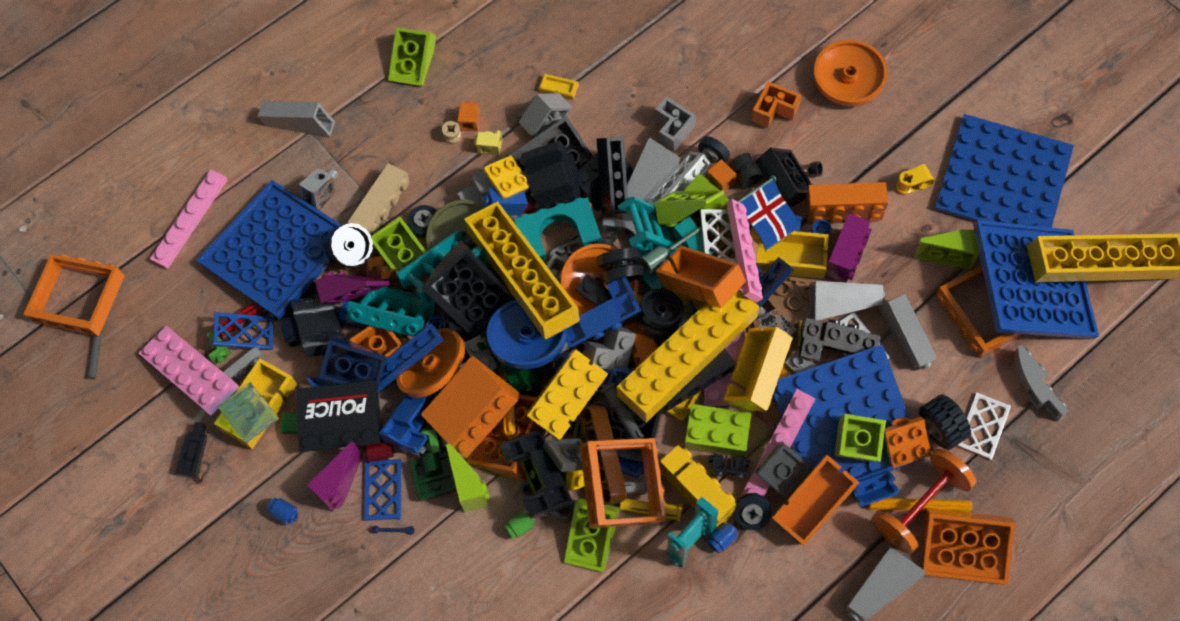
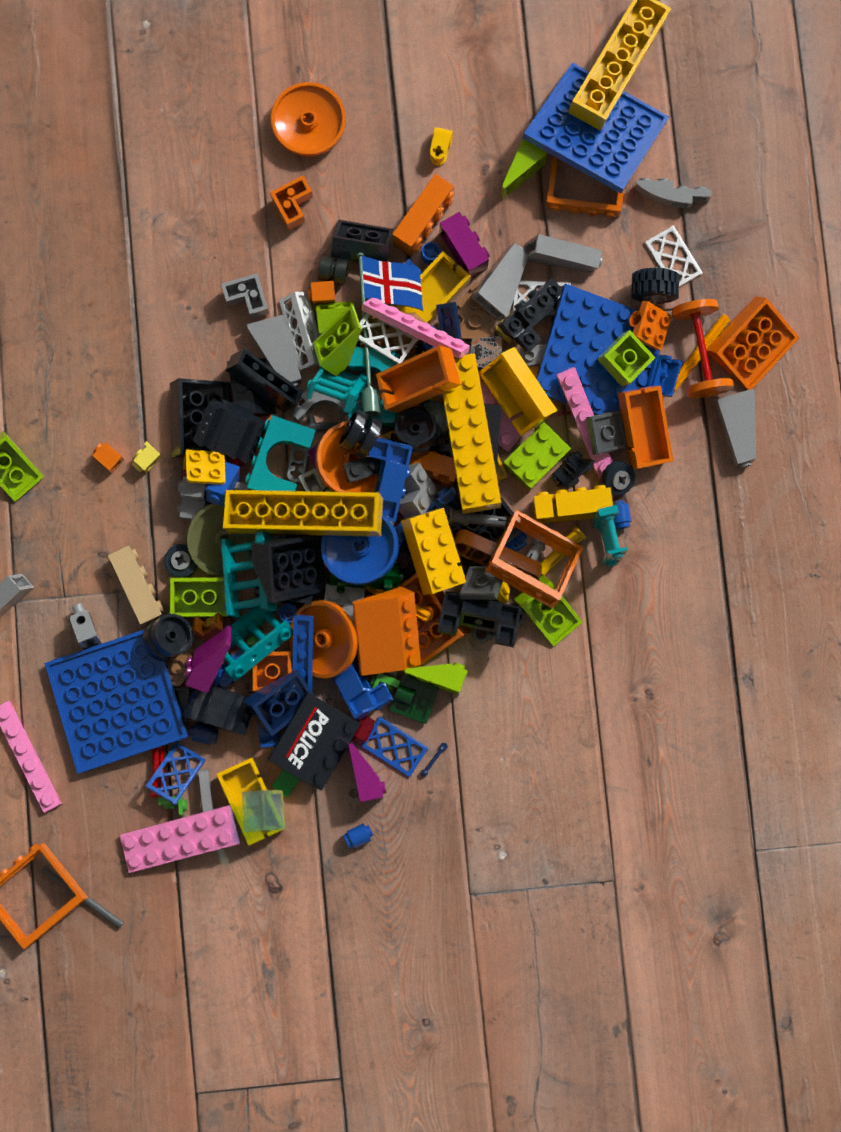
camera: 65 degrees left, 15 degrees up
black hinge [175,422,207,478] -> none
tan wheel [442,121,462,144] -> none
bright green brick [504,510,535,539] -> none
light grey brick [519,93,573,137] -> none
yellow tile [539,74,579,100] -> none
black wheel [698,136,730,163] -> none
black hinge [807,161,823,177] -> none
blue plate [934,114,1074,228] -> none

